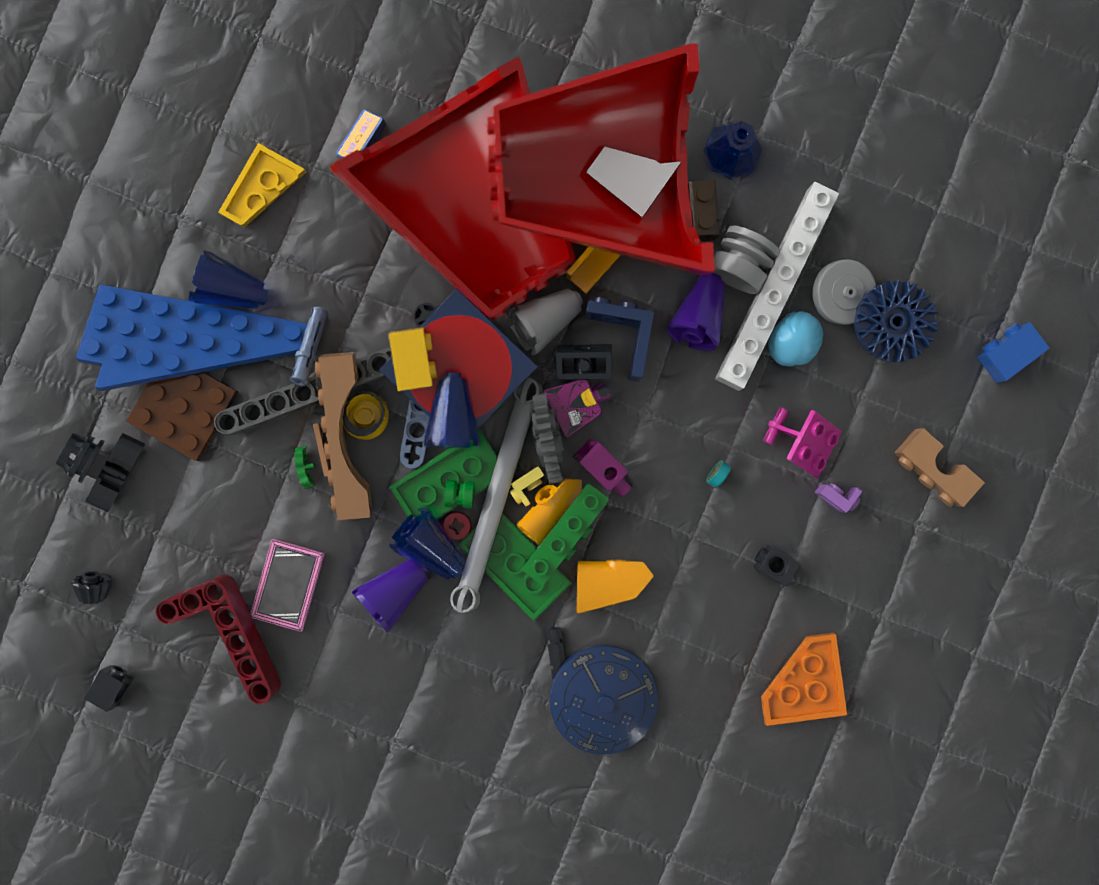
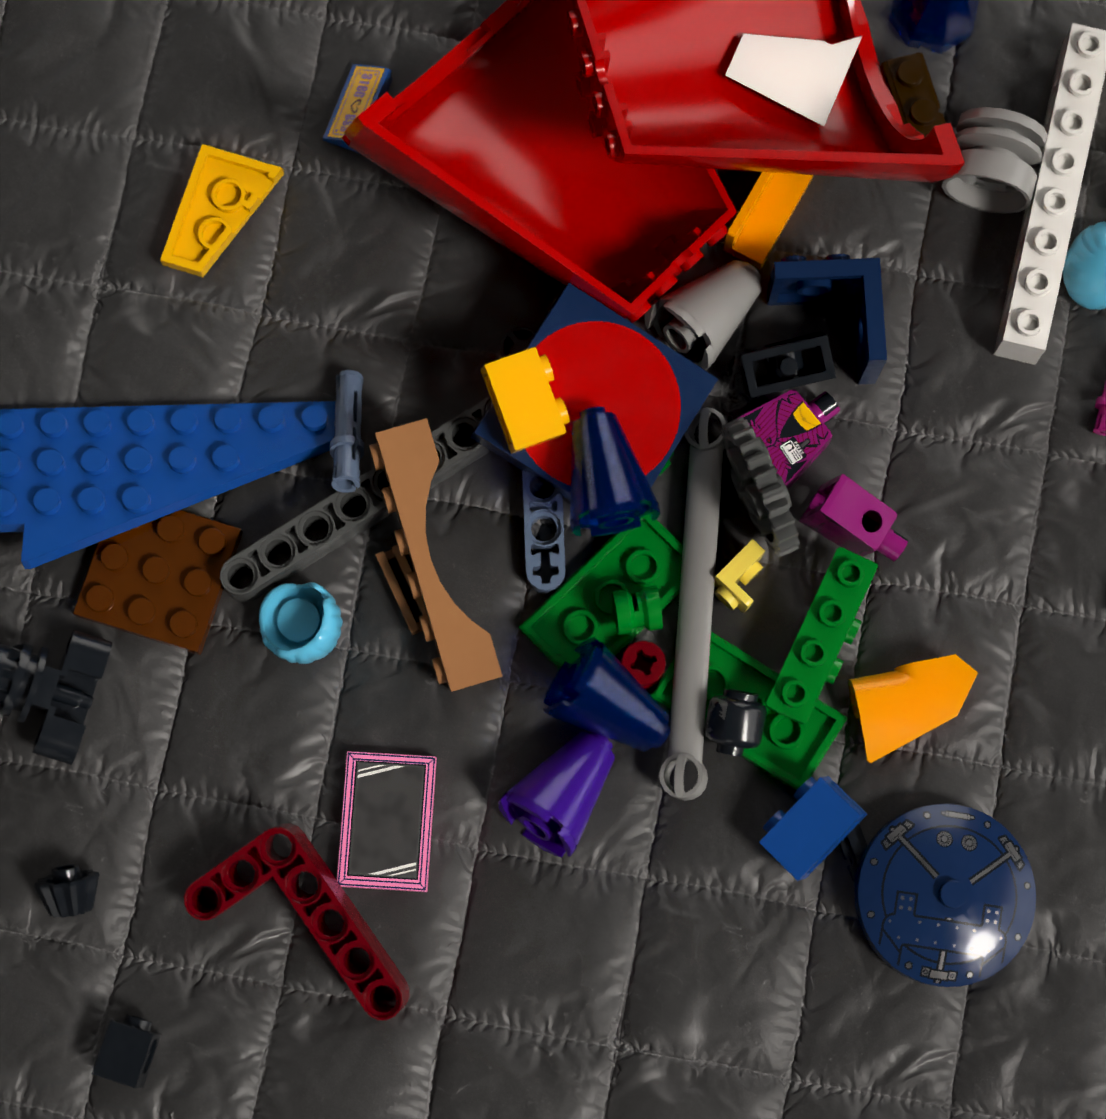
camera: 15 degrees left, 10 degrees down
clear blue cone [189,250,269,309] -> none
green piece [294,446,316,489] -> none
yellow piece [343,391,389,440] -> none
light orange panel [517,478,582,545] -> none
dark purple cone [667,273,725,351] -> none
teal tile [706,460,731,487] -> none
none -> medium azure piece [259,582,343,664]
none -> black head [704,688,767,757]
none -> blue brick [759,776,867,881]

